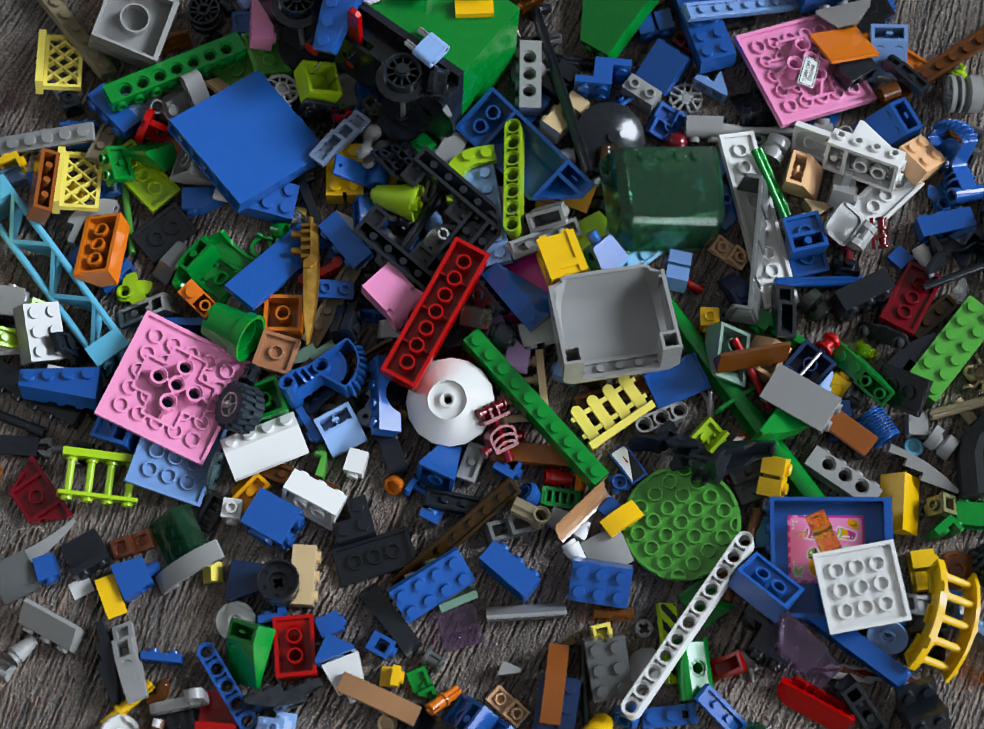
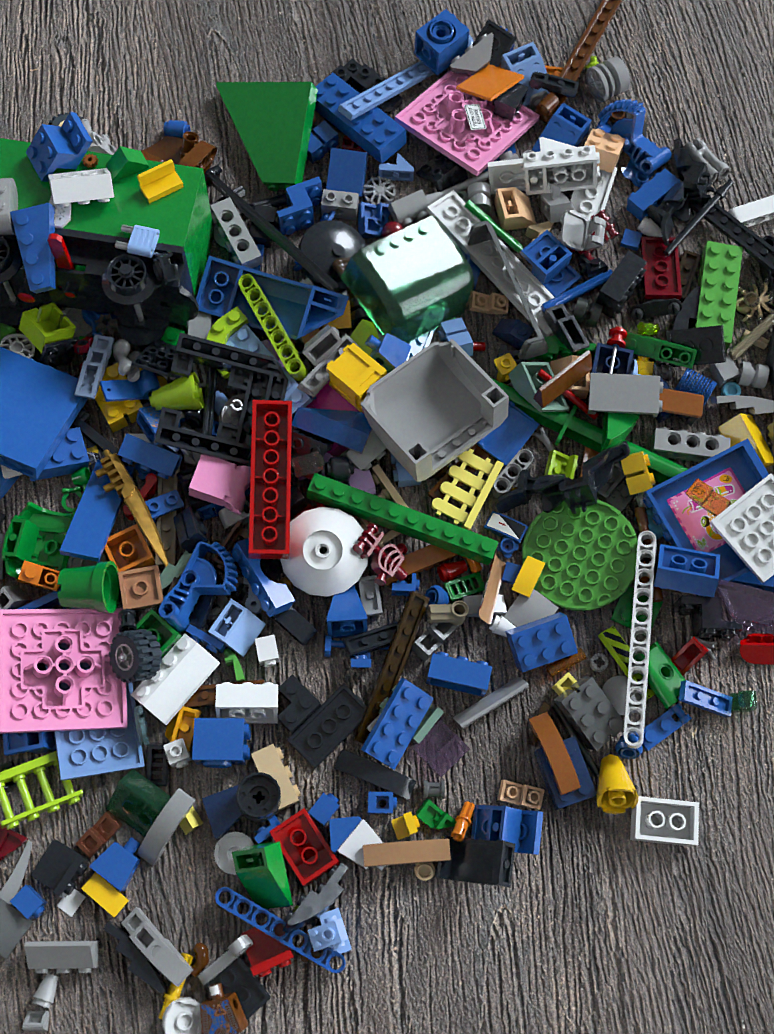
camera: 30 degrees left, 0 degrees up
blue plate [140,648,185,666] -> none
orange tile [384,475,406,495] -> none
light grey slope [497,661,522,678] -> none
tan arch [539,91,590,144] -> none
clear slope [949,277,969,305] -> none

